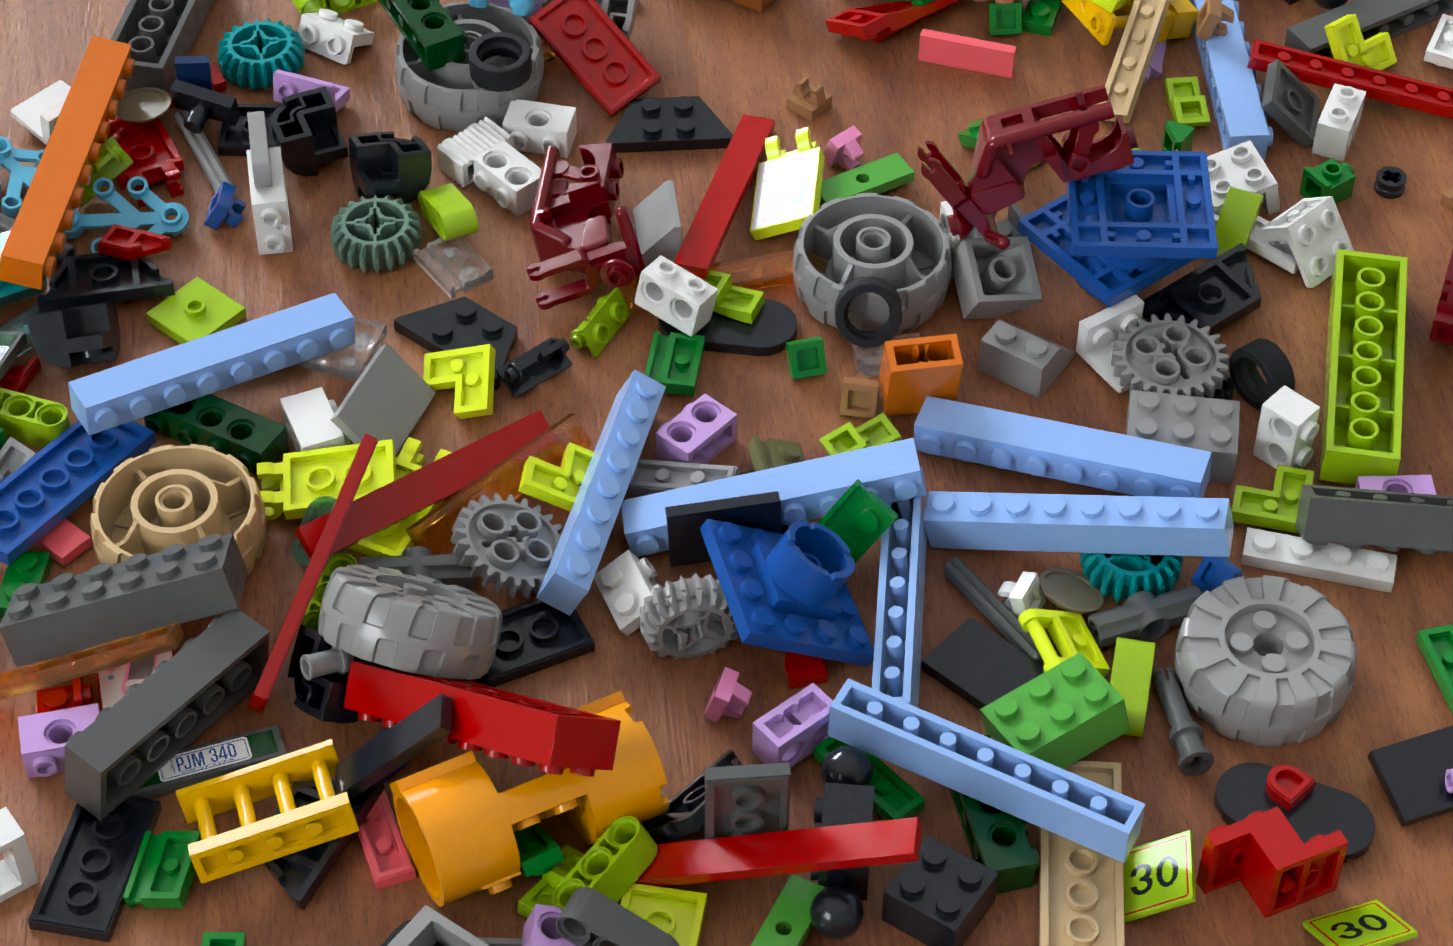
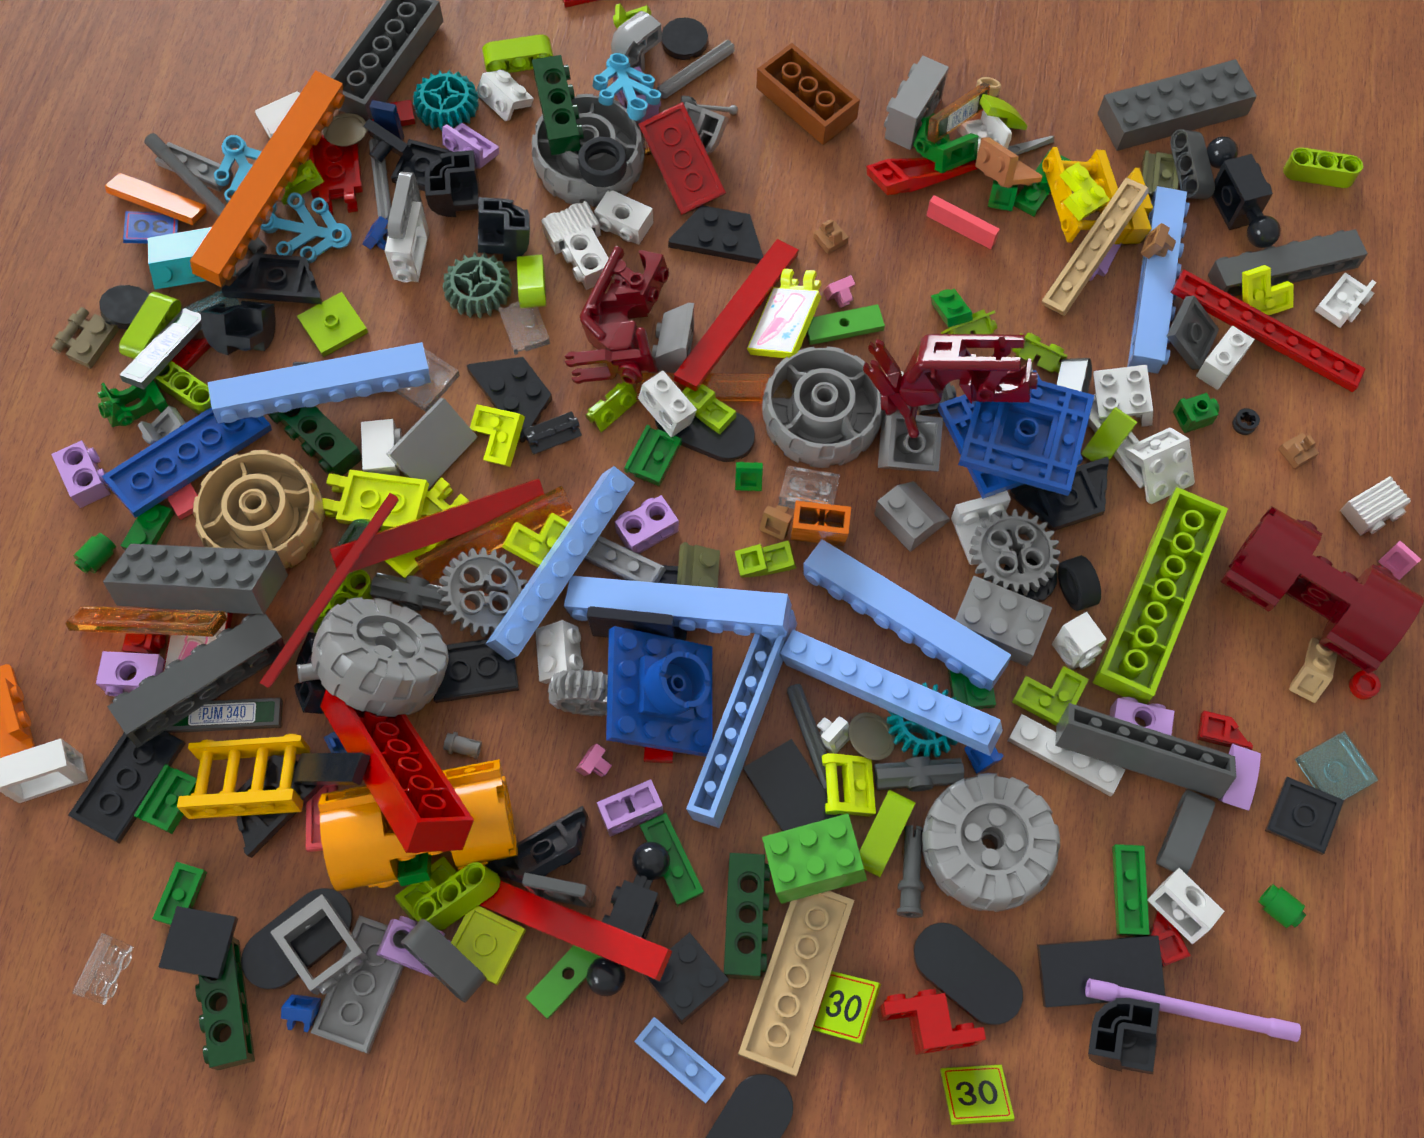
camera: 15 degrees right, 20 degrees up
red tile [97,224,172,260] -> none
green plate [818,479,899,563] -> none
light blue brick [828,678,1146,863] -> none
black tyre [835,276,902,348] -> none
green slope [1161,120,1195,151] -> none
lime slope [1163,76,1210,127] -> none
red tile [1265,764,1316,812] -> none

